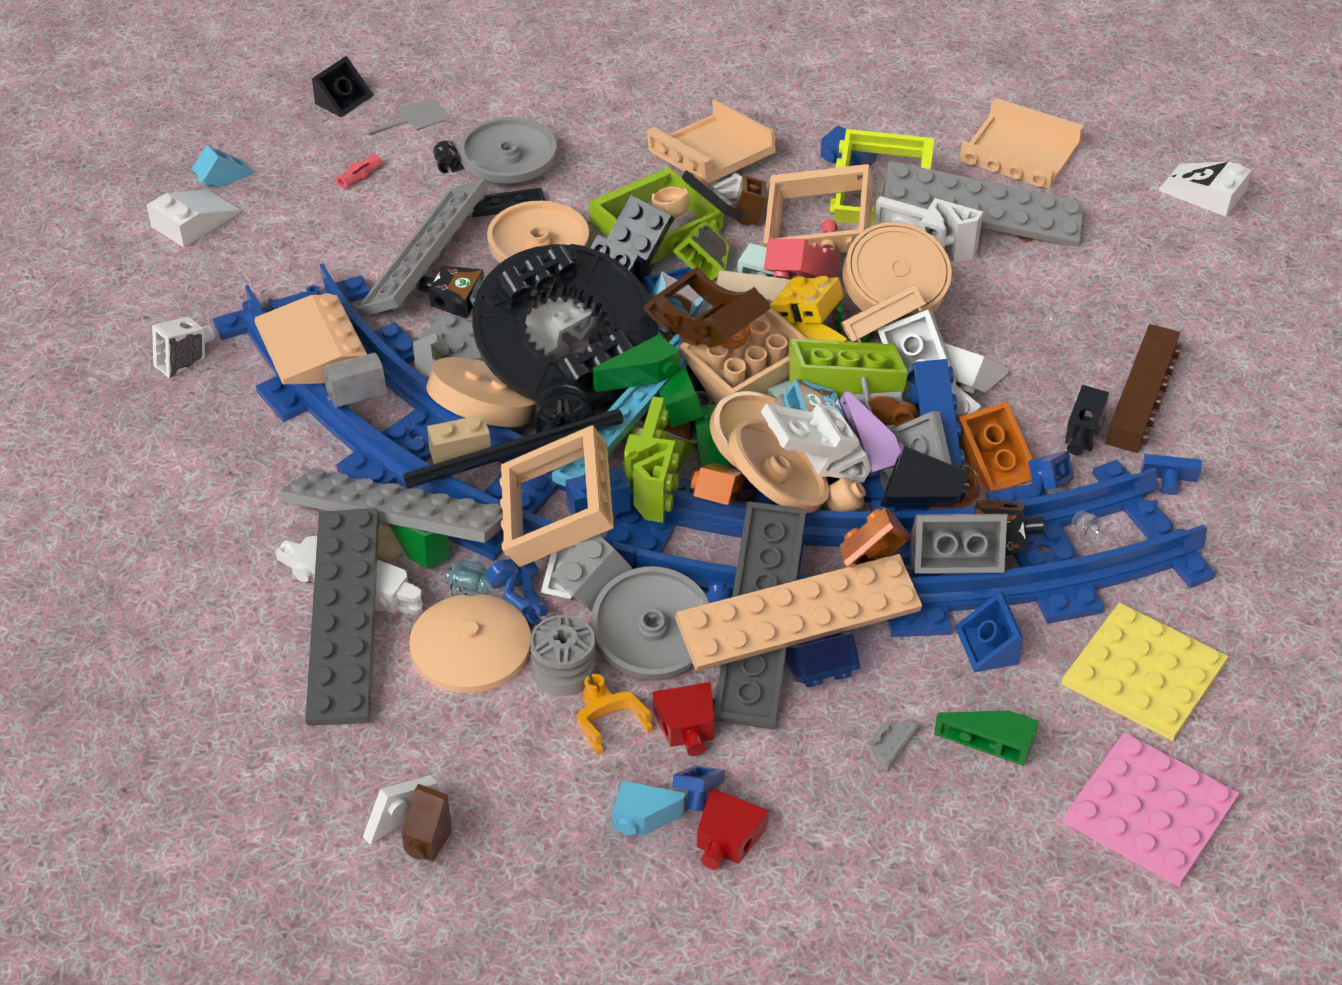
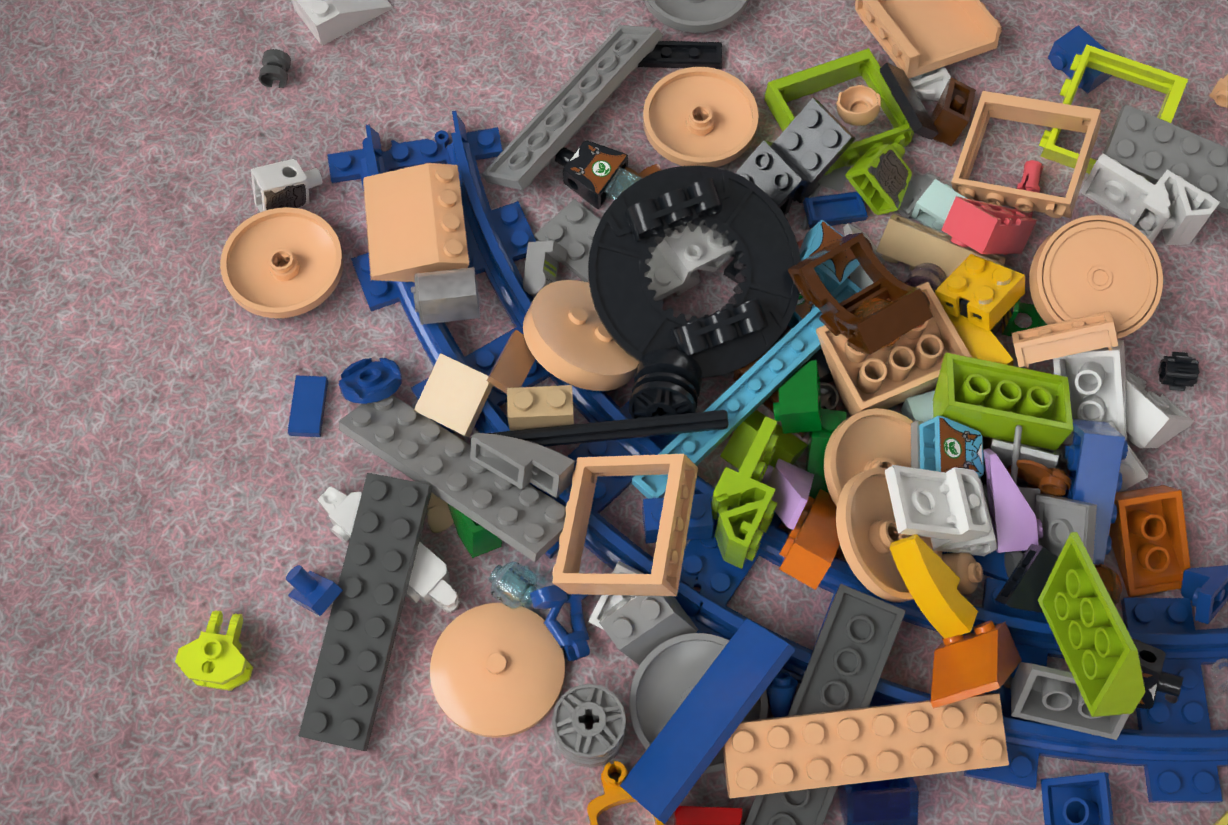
camera: 15 degrees right, 20 degrees up
green slope [593,335,680,392] -> none
none -> neon yellow hinge [175,610,253,691]
none -> light nougat dish [220,207,344,318]
none -> dark grey wheel [258,49,291,88]
none -> blue tile [286,565,343,616]
none -> blue tile [288,375,328,437]
none -> blue tile [339,358,402,404]
none -> tile [414,353,493,437]
none -> light grey slope [470,433,575,498]
none -> medium nougat tile [486,330,535,394]
none -> blue tile [620,618,795,824]
none -> lavender slope [761,459,814,530]
none -> yellow slope [889,534,978,639]
none -> lime slope [1038,532,1145,717]
none -> black gear [1158,352,1199,391]

